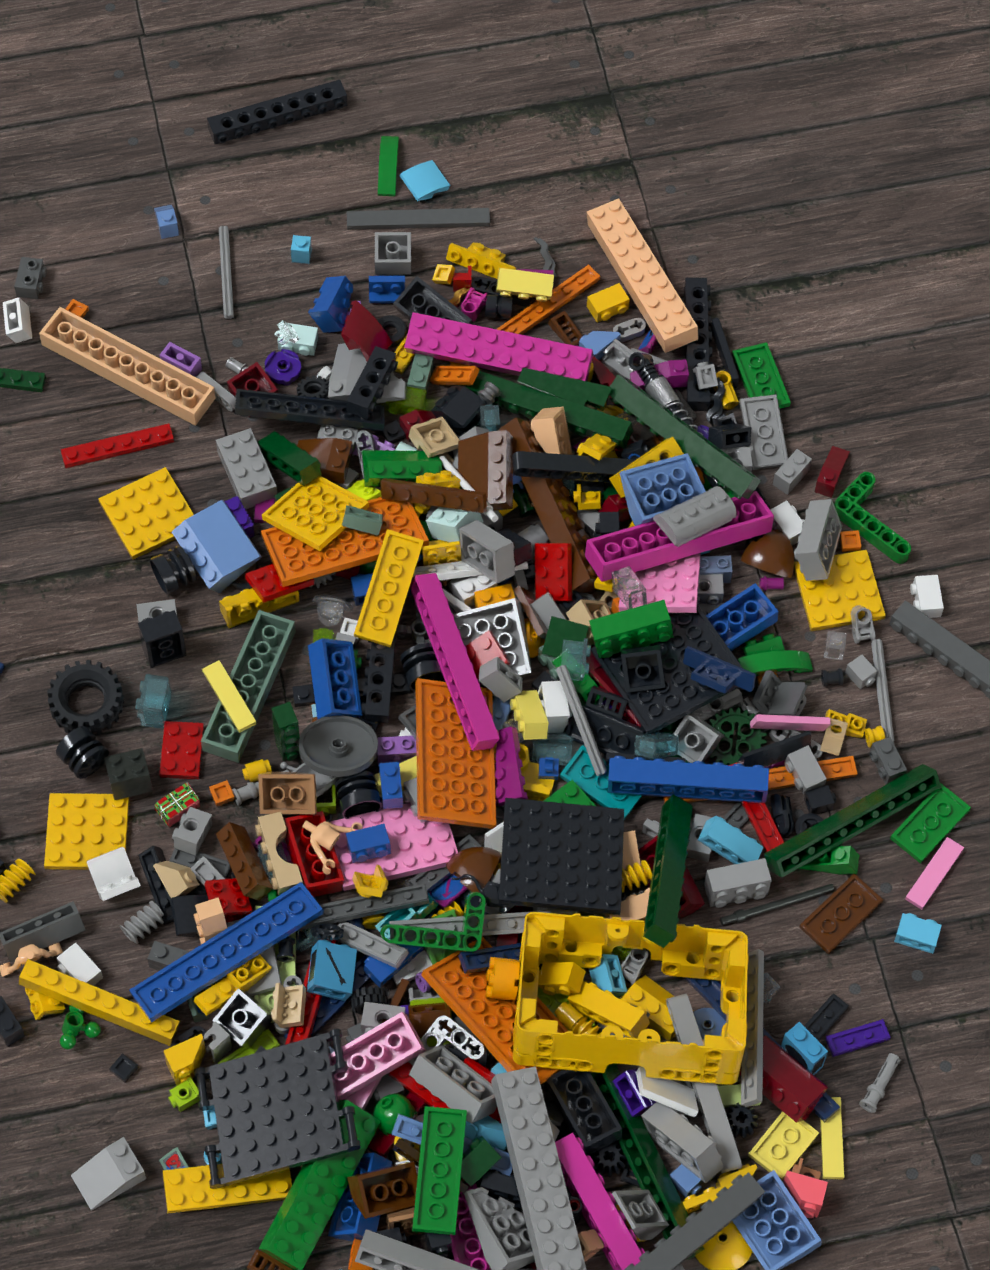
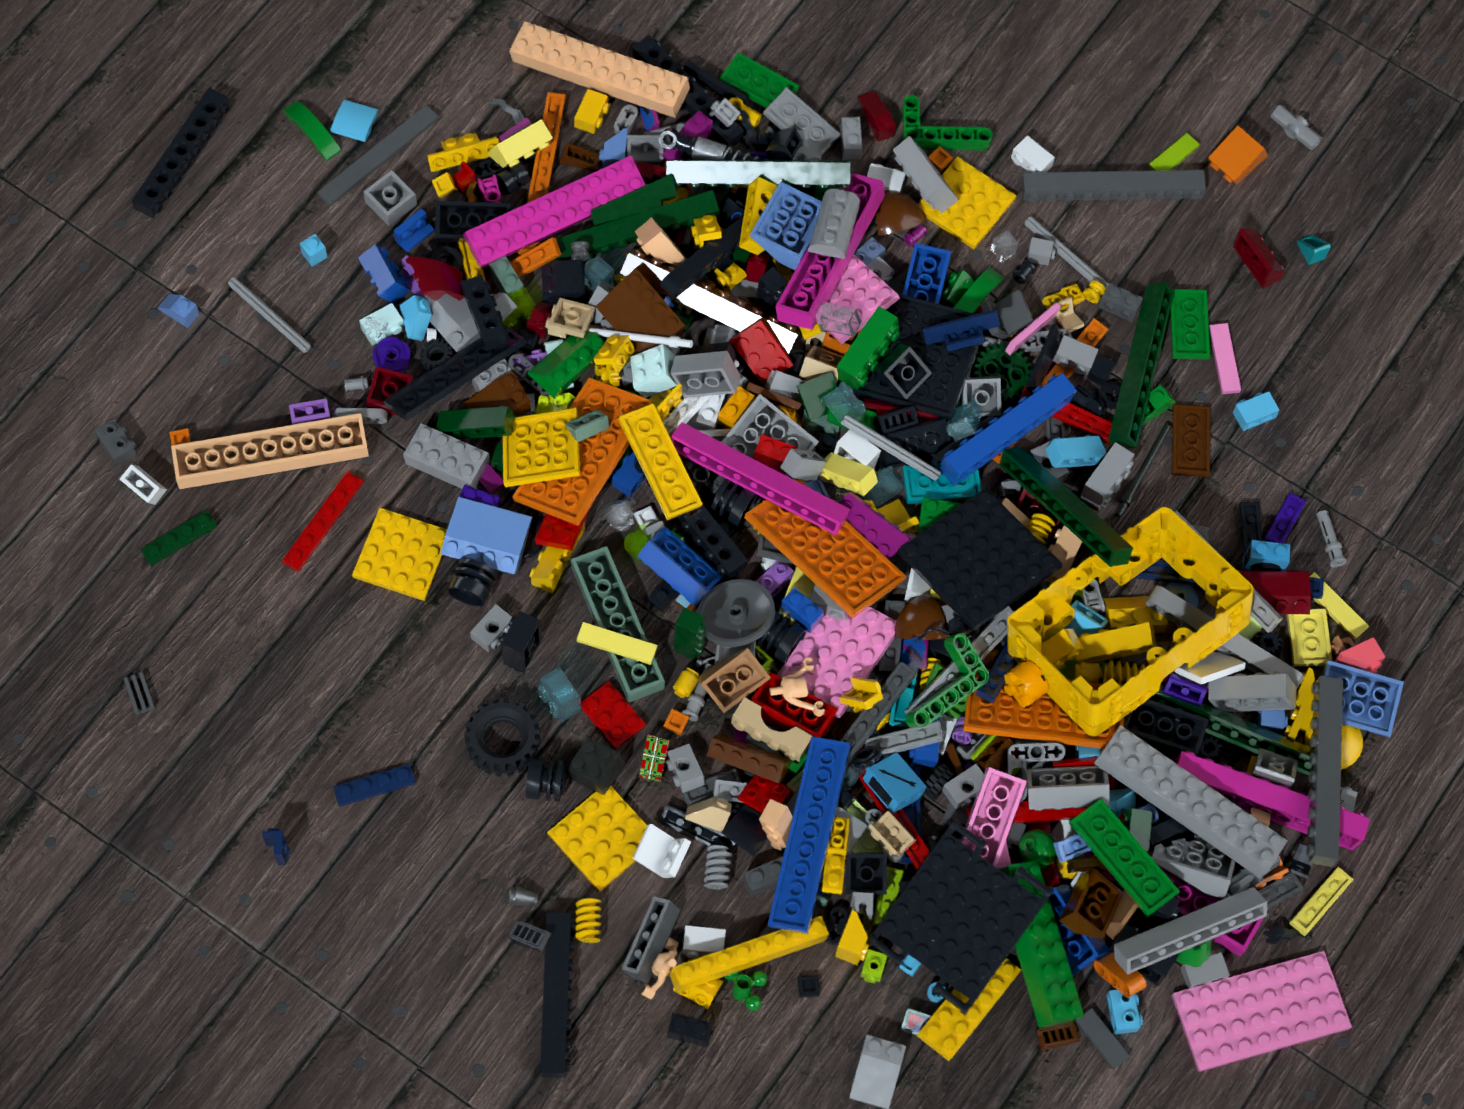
camera: 45 degrees left, 5 degrees up
blue brick [346,824,391,863] -> none
reddish brown plate [381,478,487,513] -> none
blue tile [538,757,559,780] -> none
light grey piece [850,605,875,643] -> none
none -> medium azure slope [399,295,432,341]

